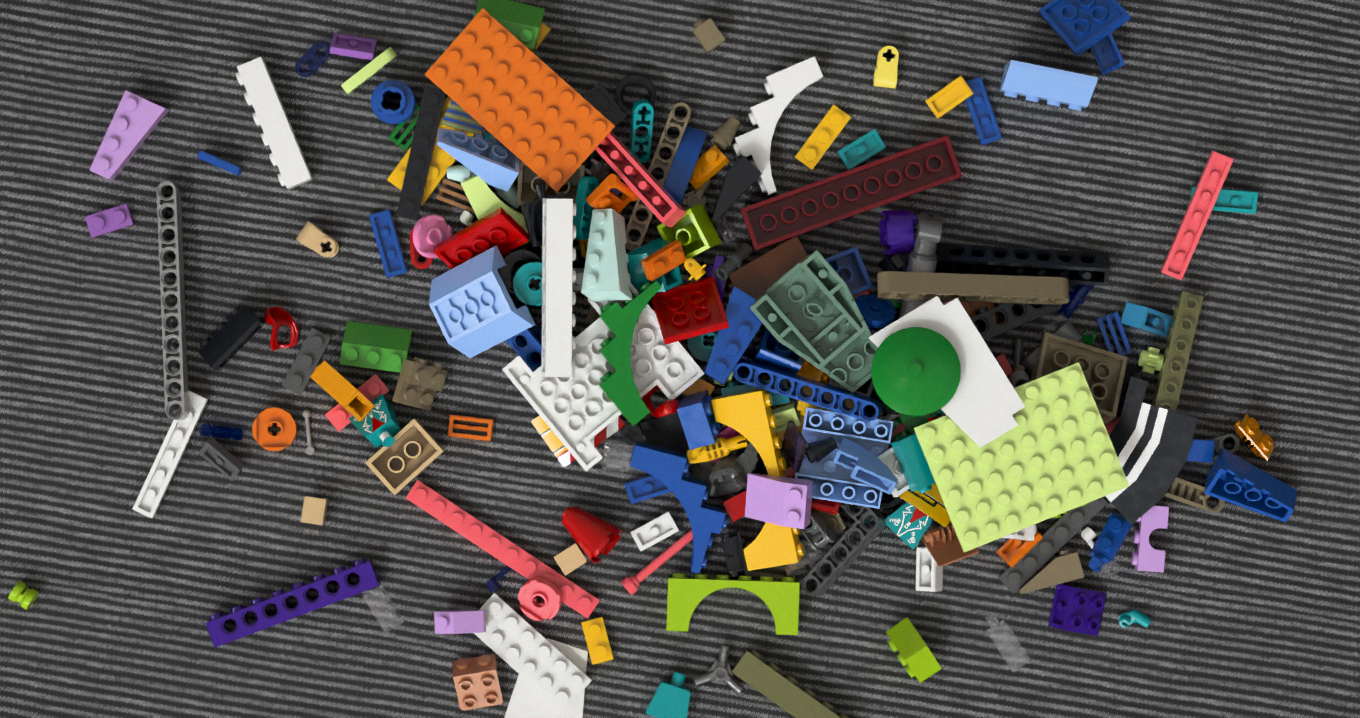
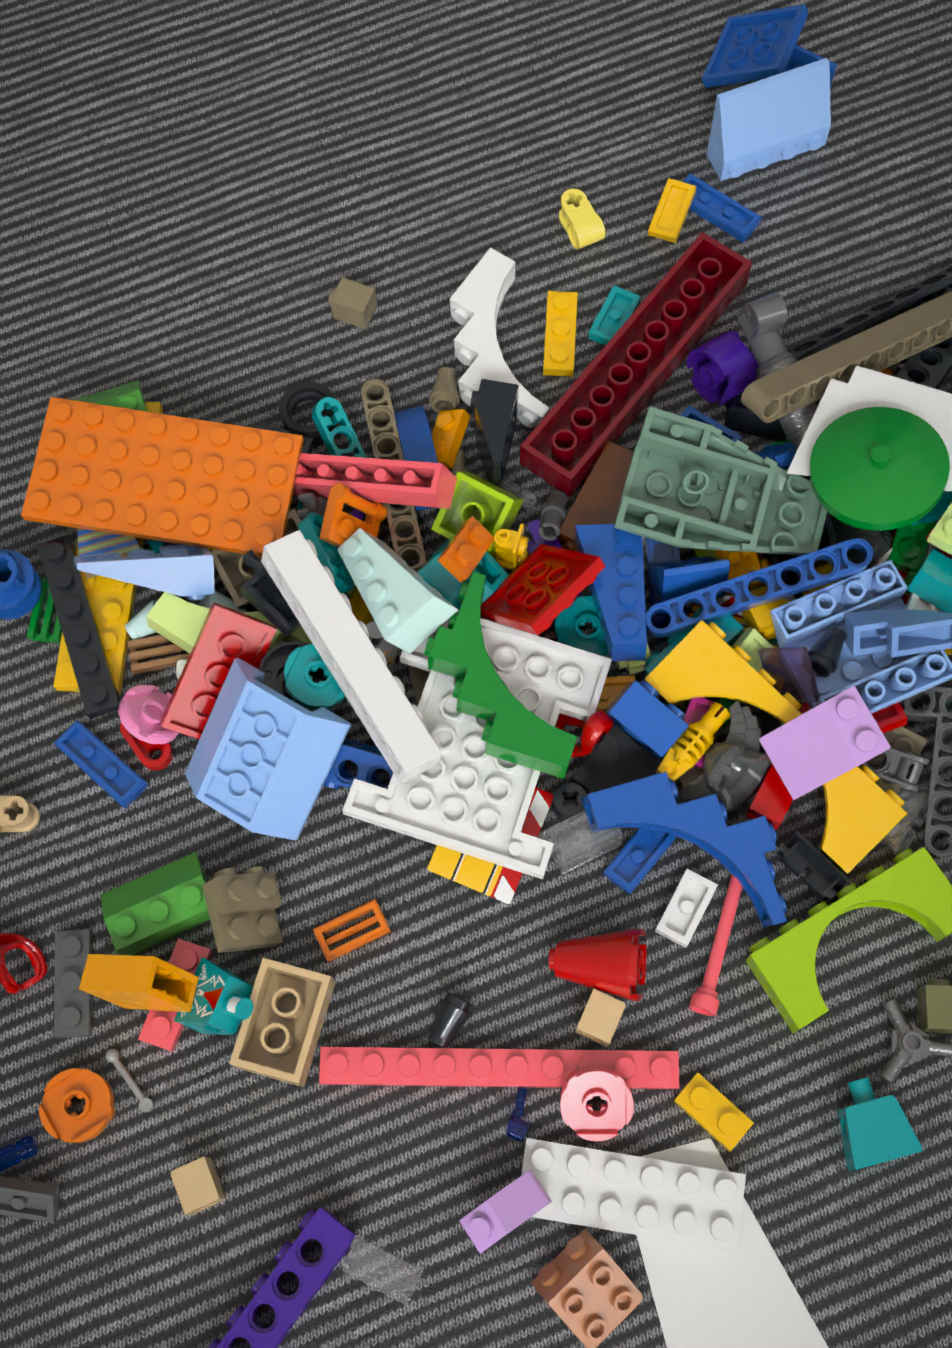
camera: 25 degrees left, 20 degrees down
none -> black cone [428,991,473,1048]

